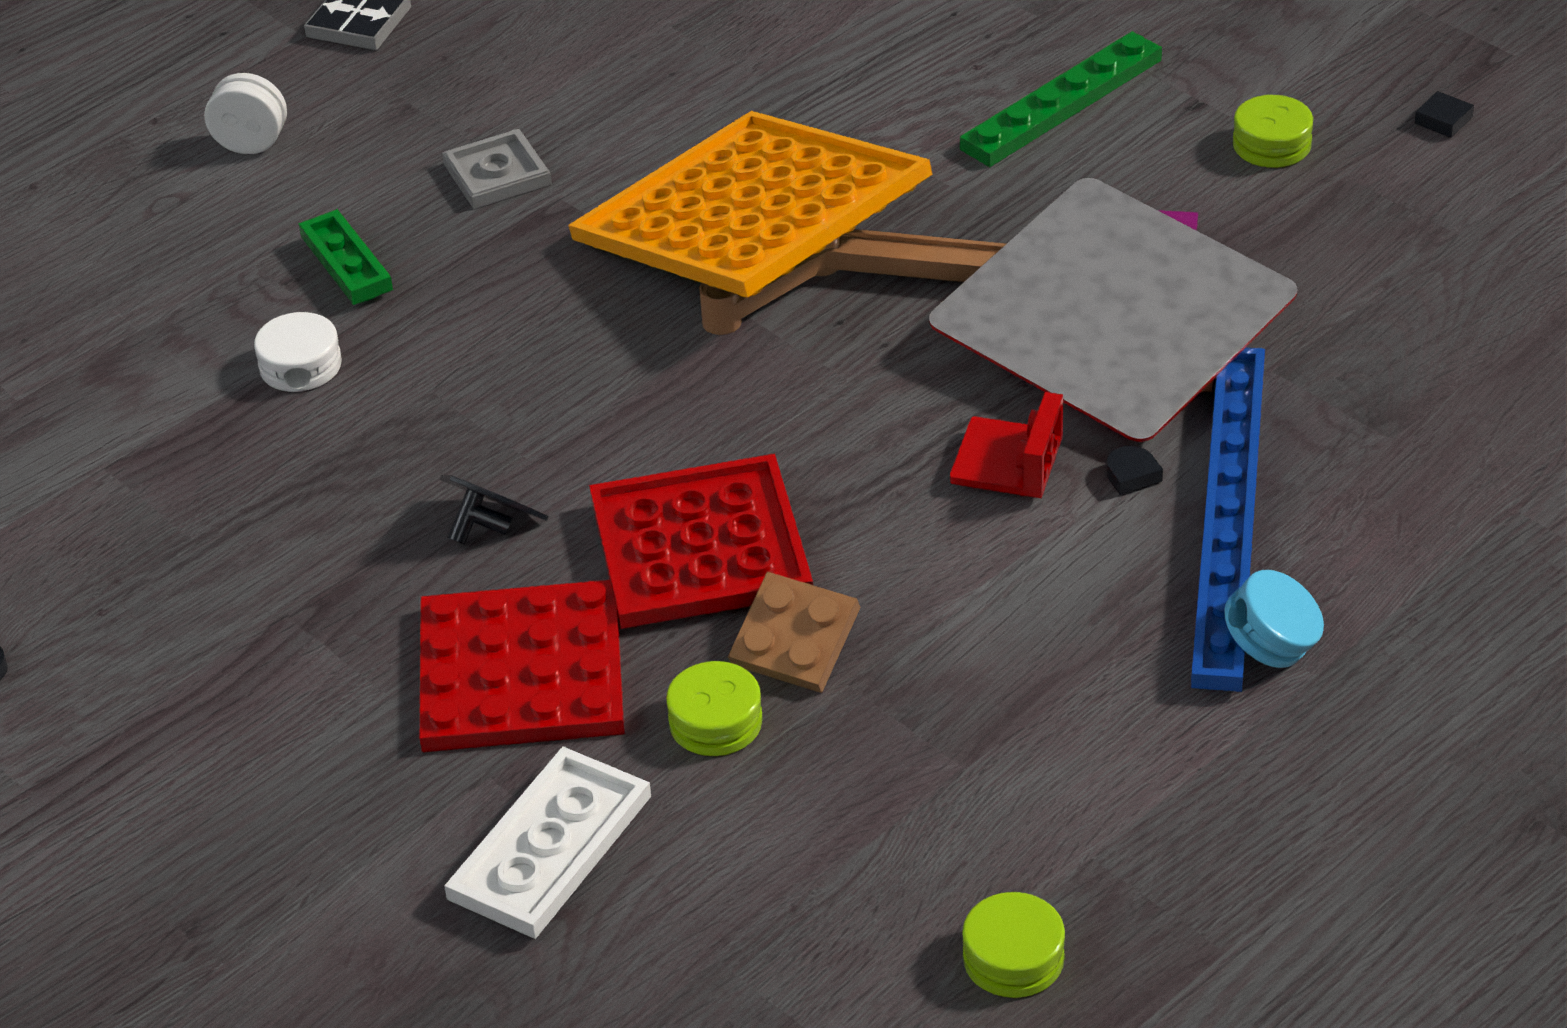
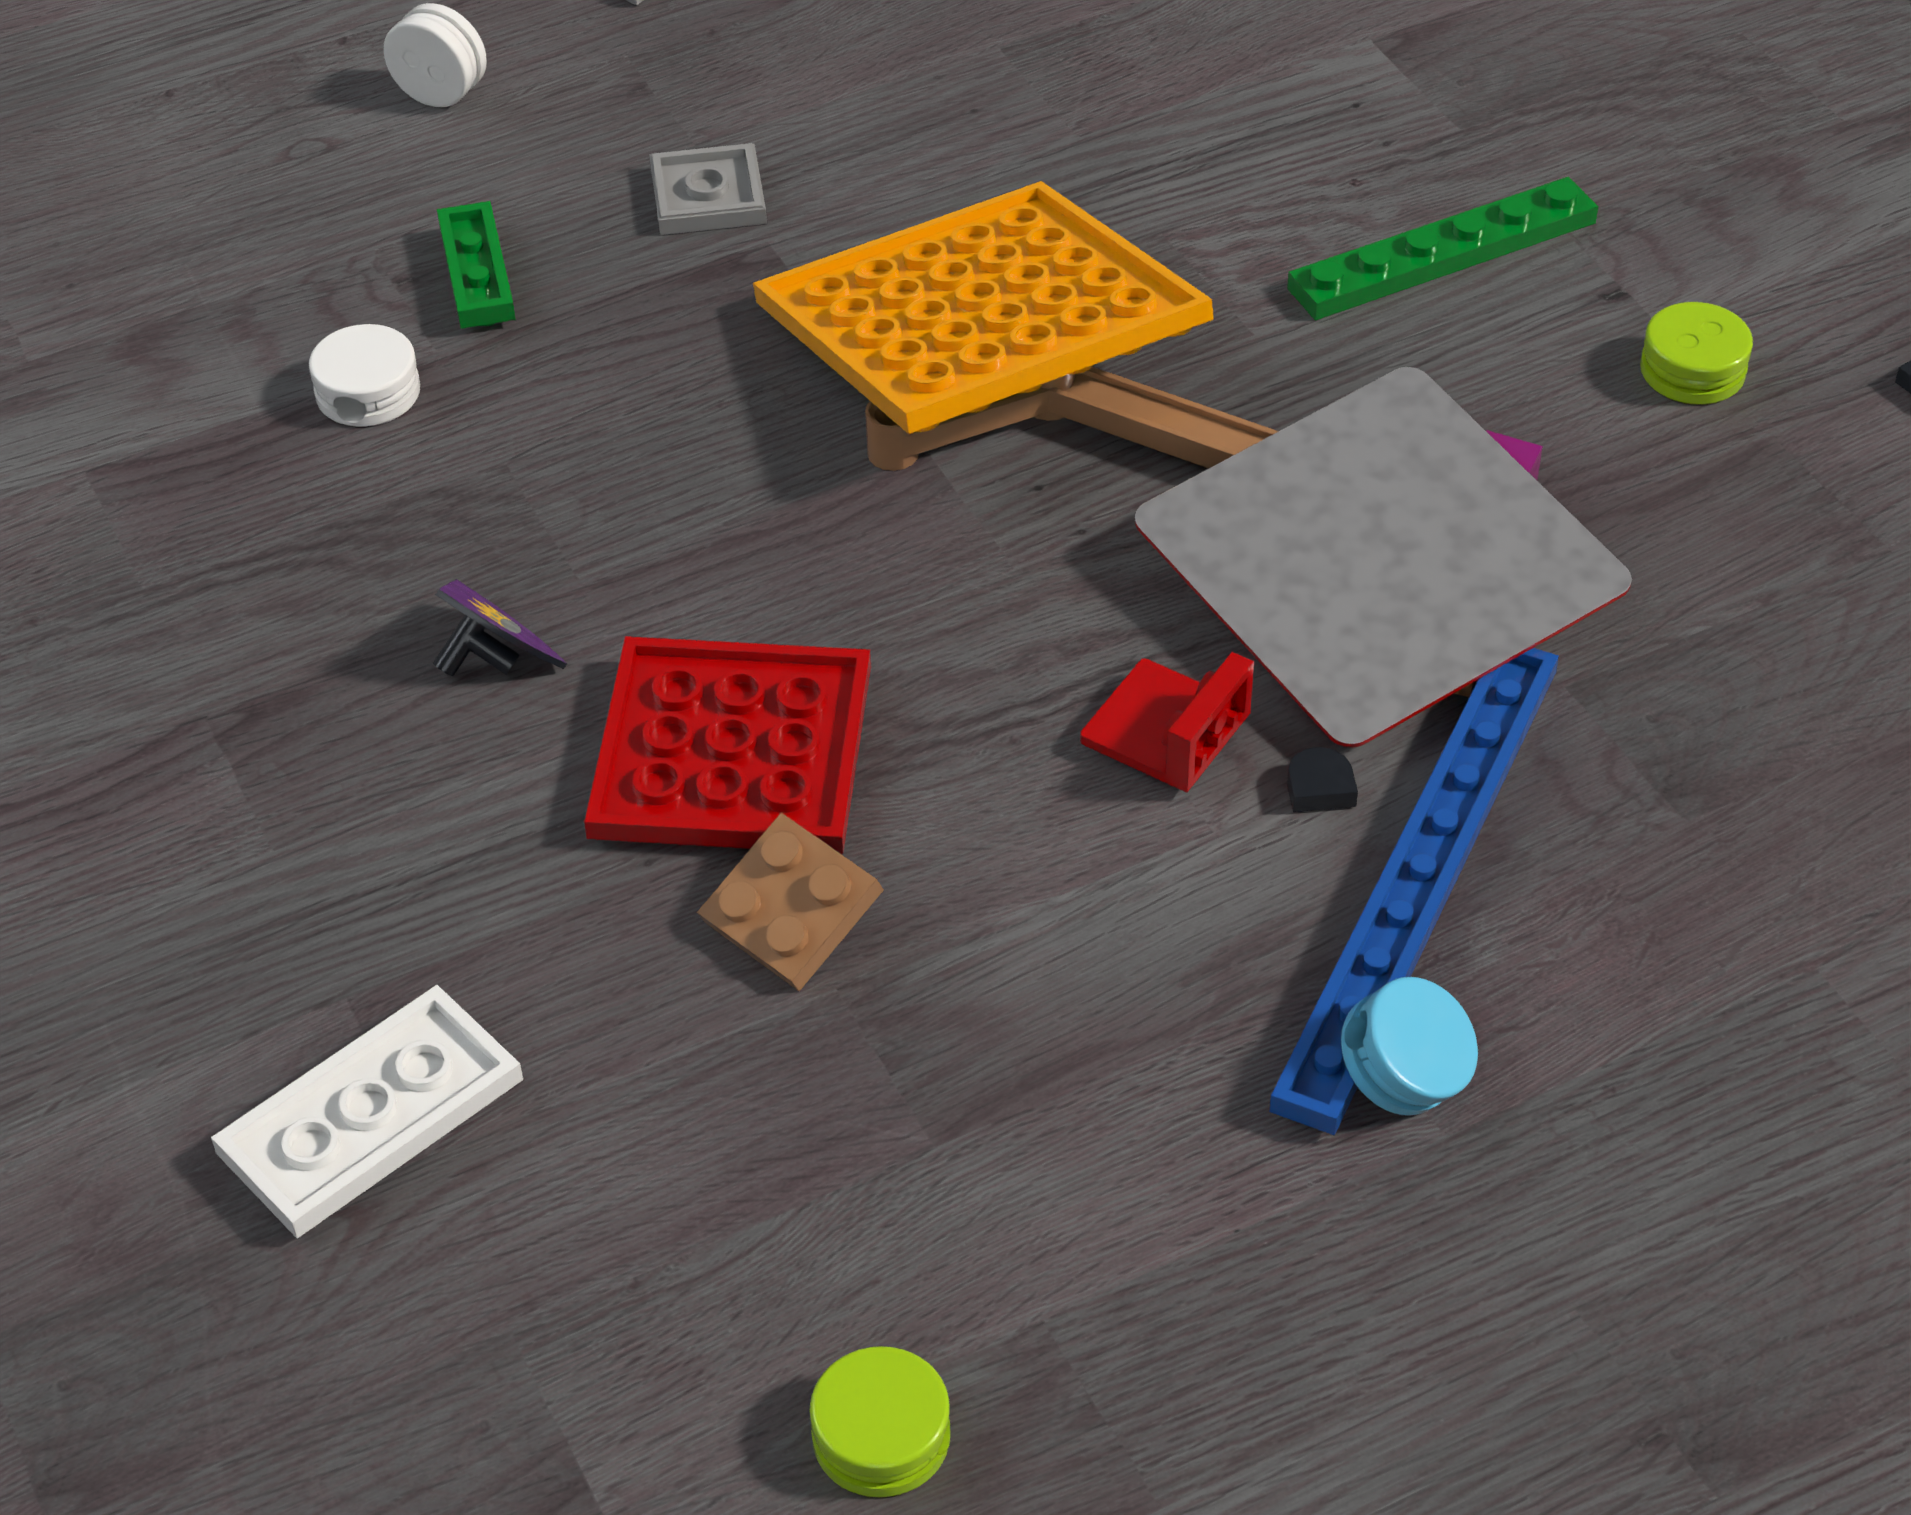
camera: 15 degrees right, 5 degrees up
red plate [419,580,625,752] -> none
lime head [666,661,763,756] -> none

